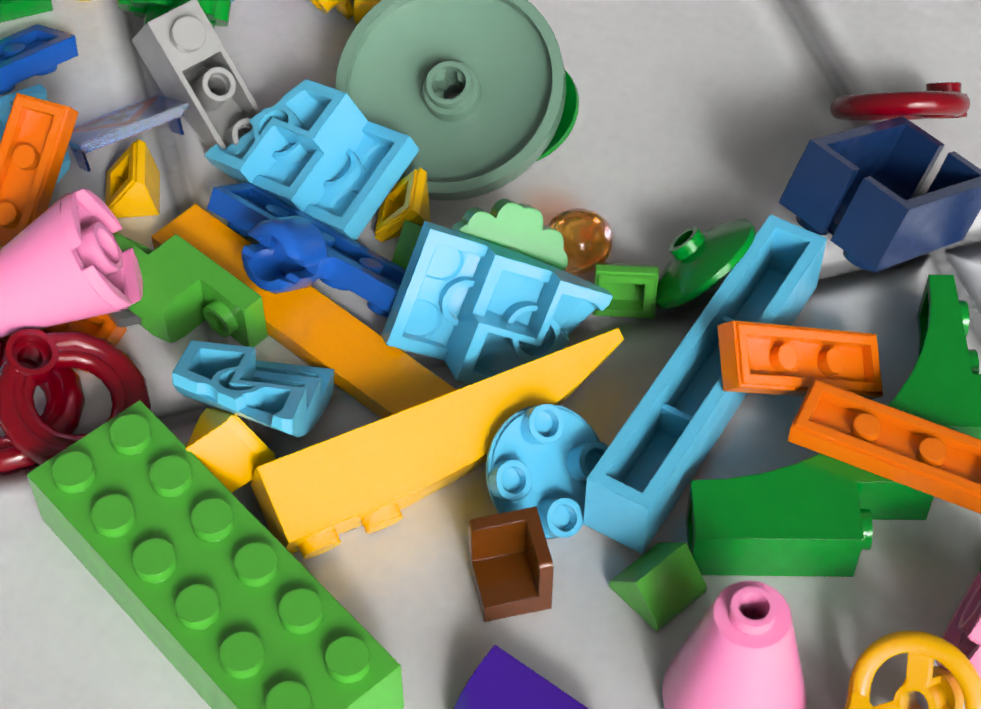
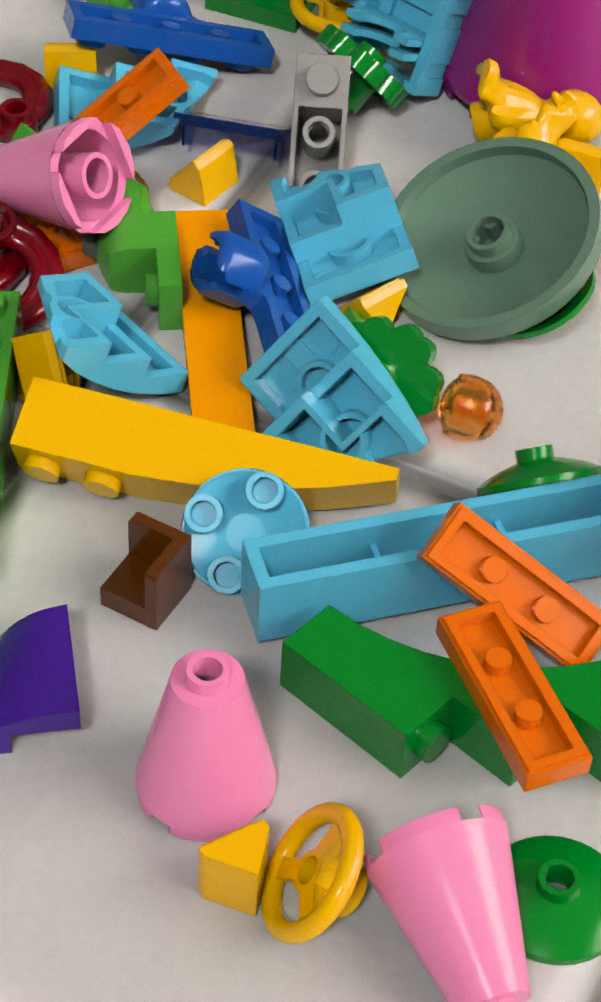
camera: 40 degrees right, 5 degrees down
bright green slope [593,262,659,319] -> none
bright green slope [609,542,707,632] -> none

